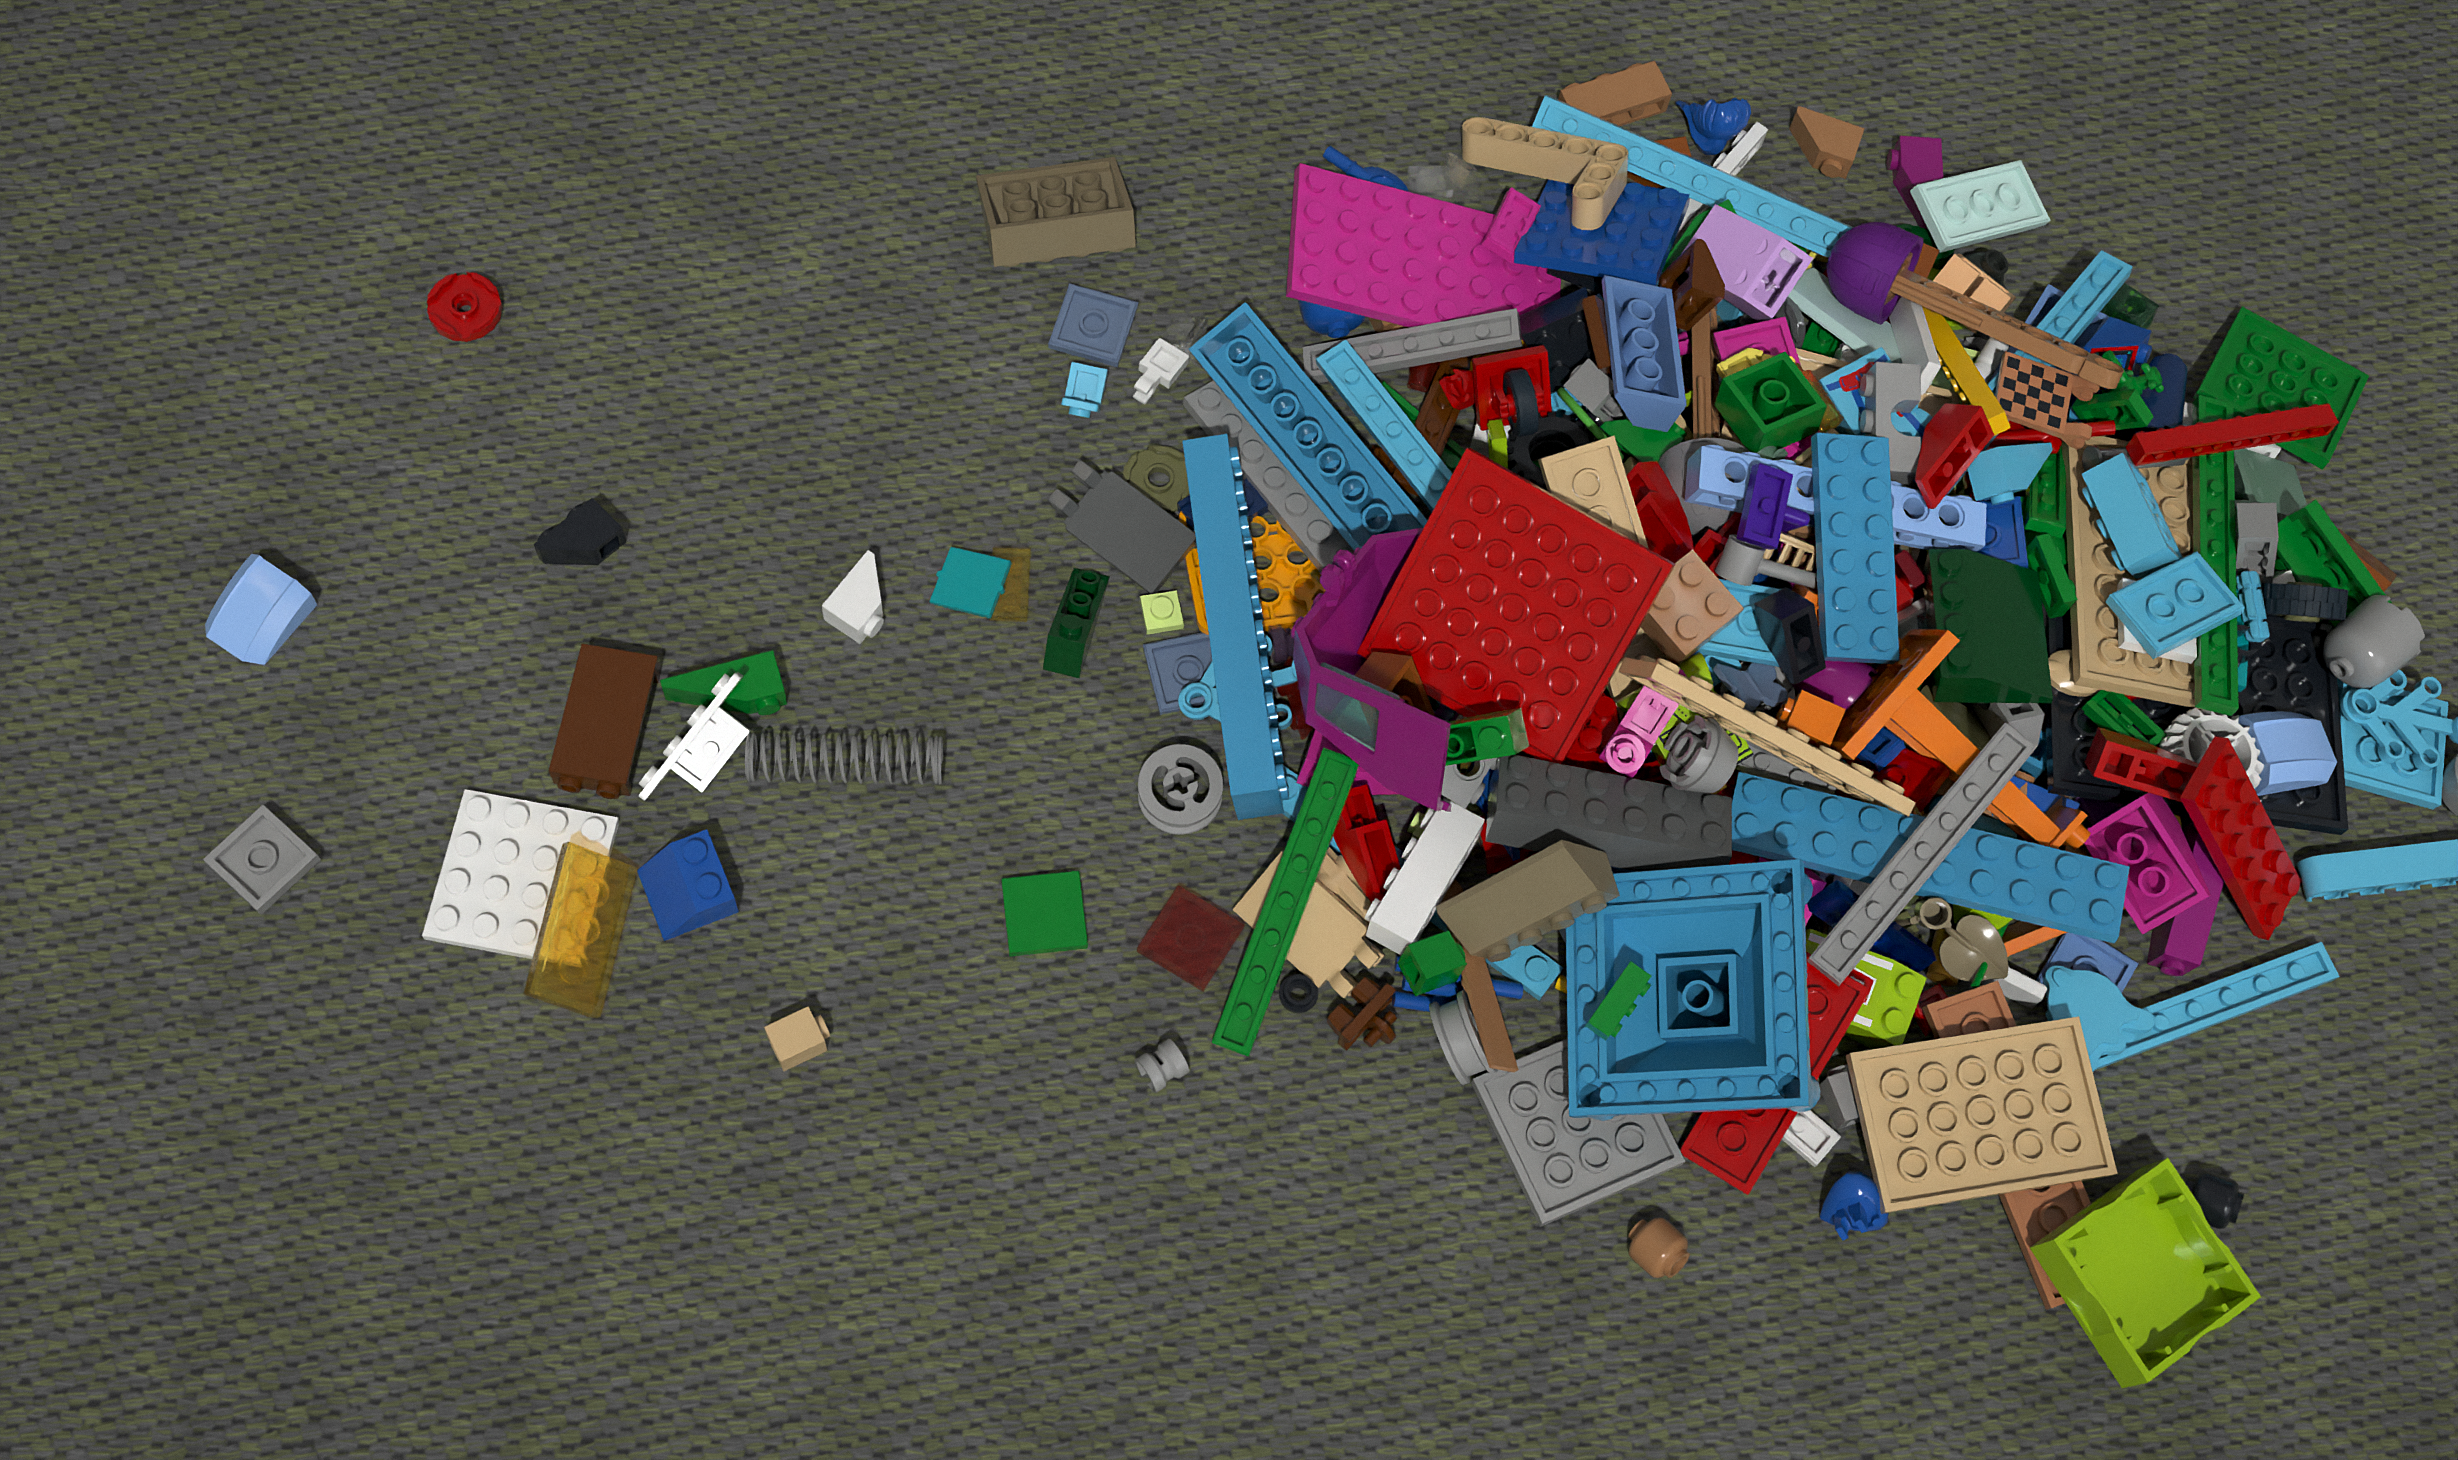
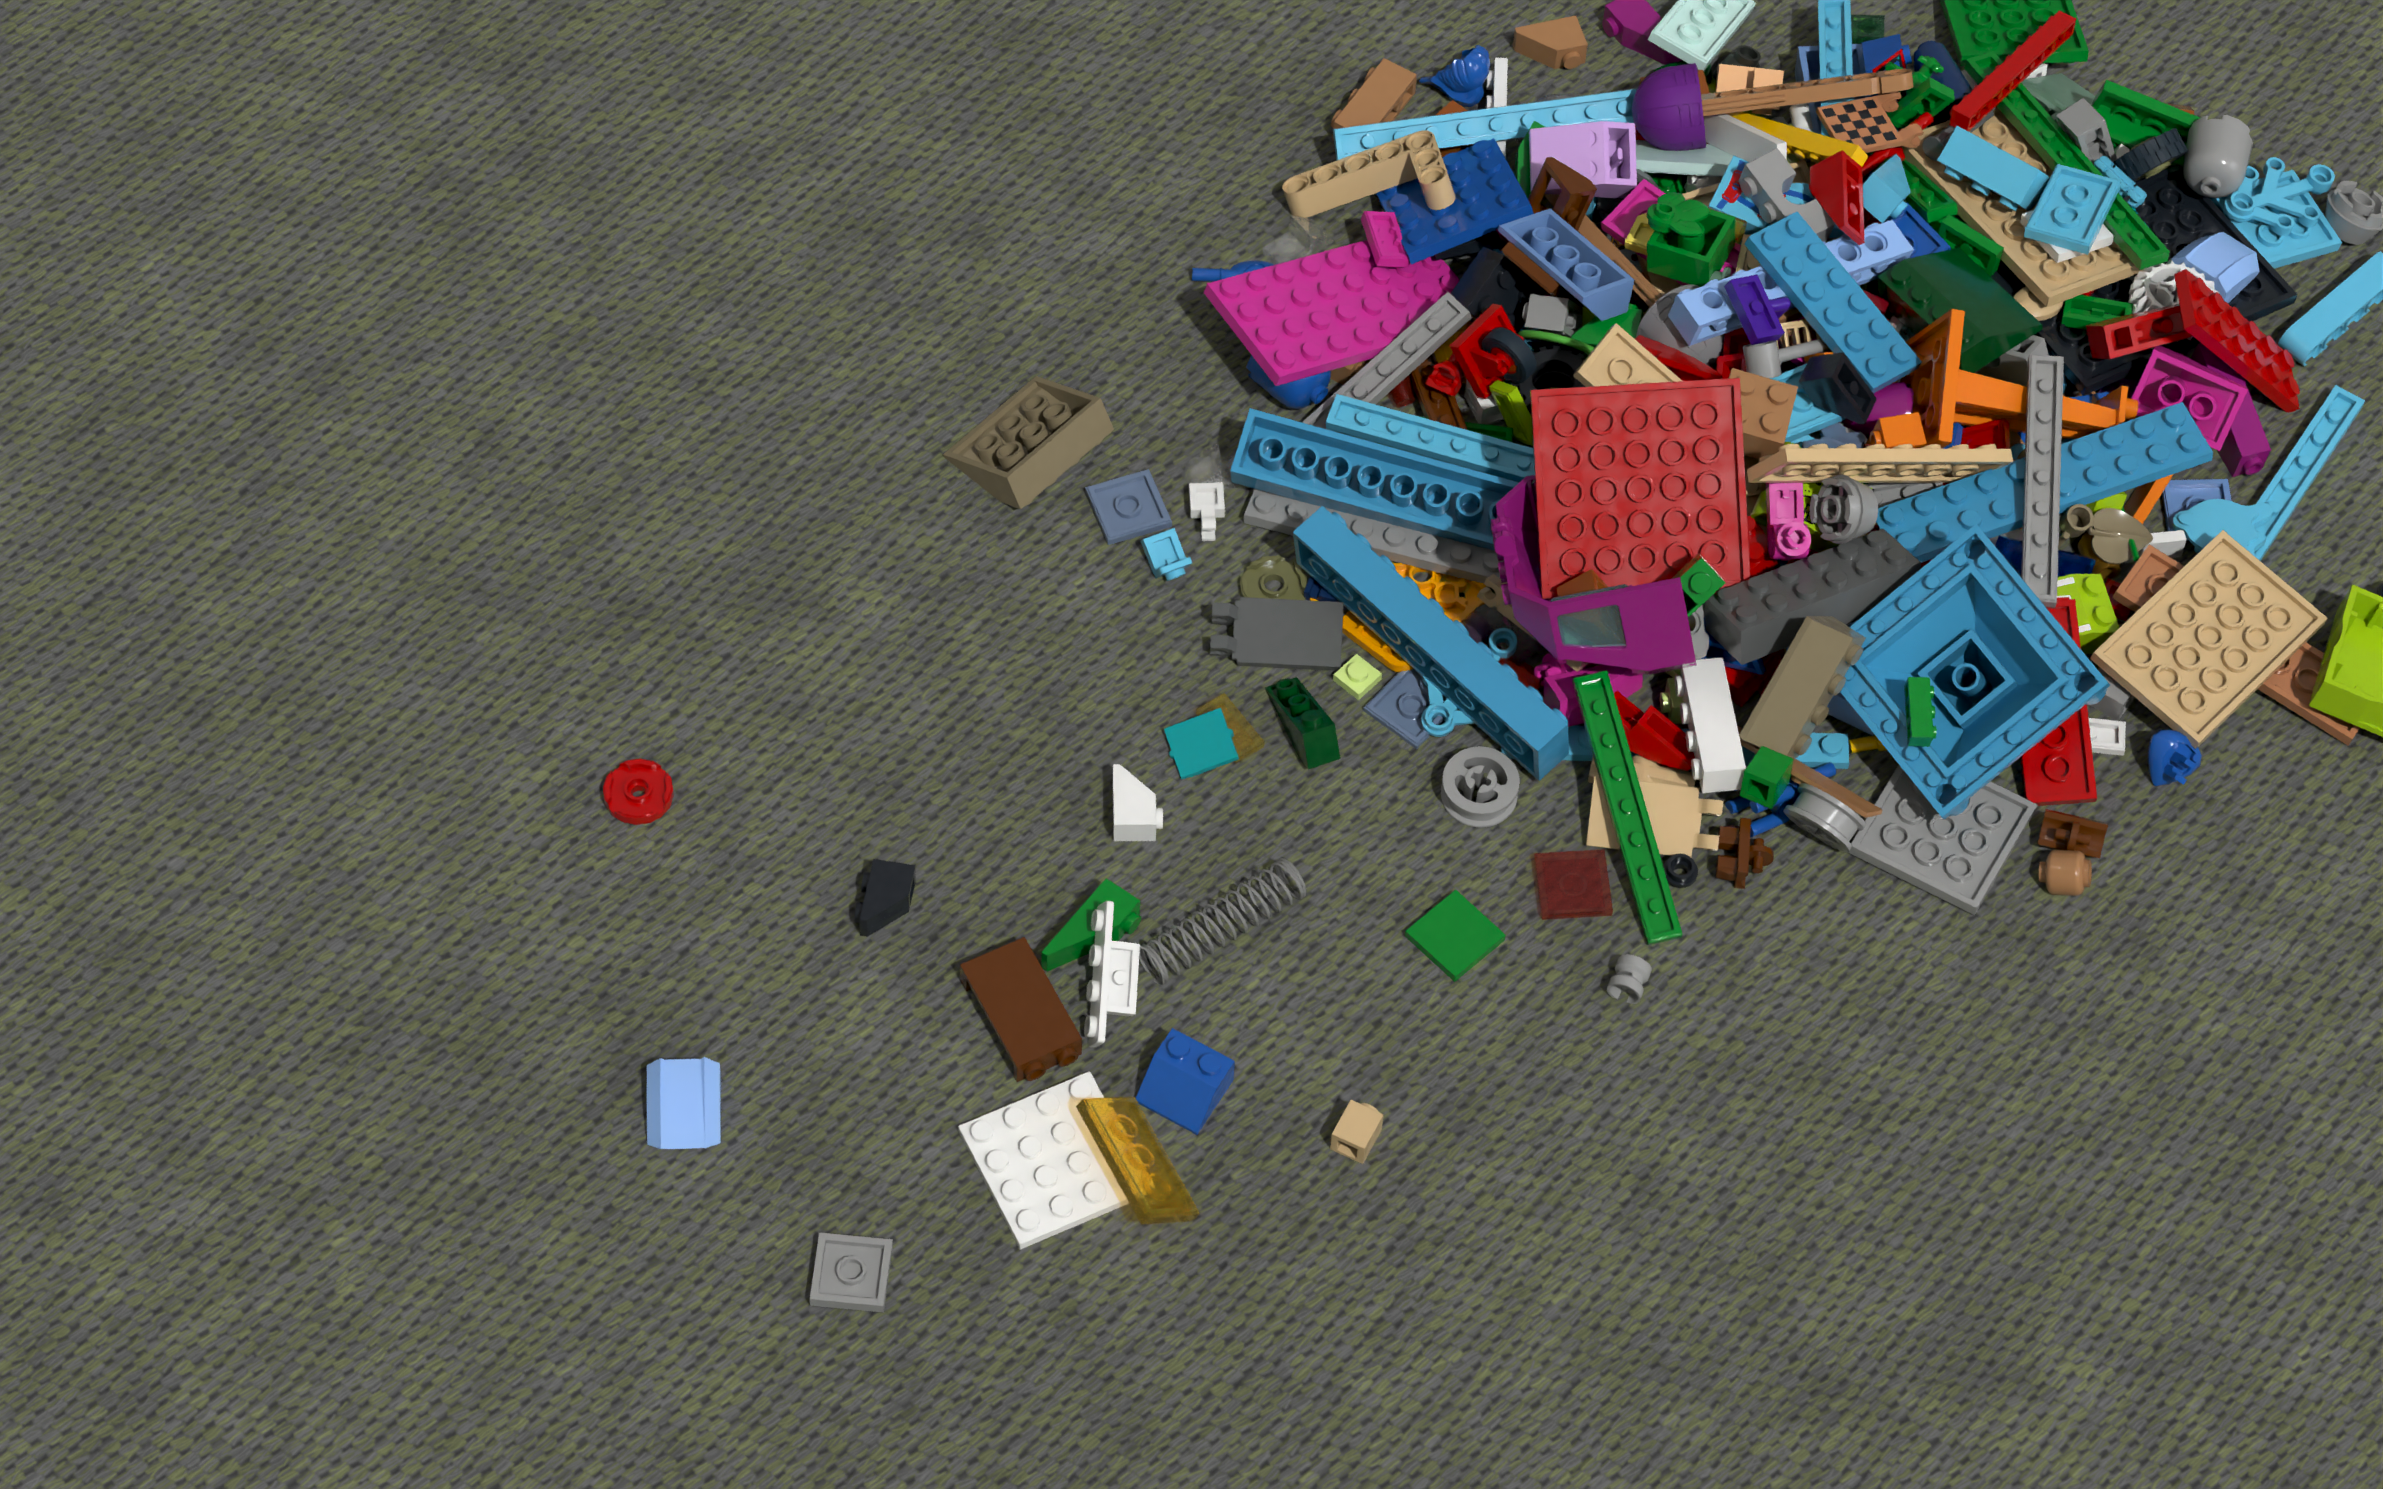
camera: 30 degrees left, 10 degrees down
none -> green plate [1646,192,1711,236]
none -> reddish brown hips [2037,809,2108,859]

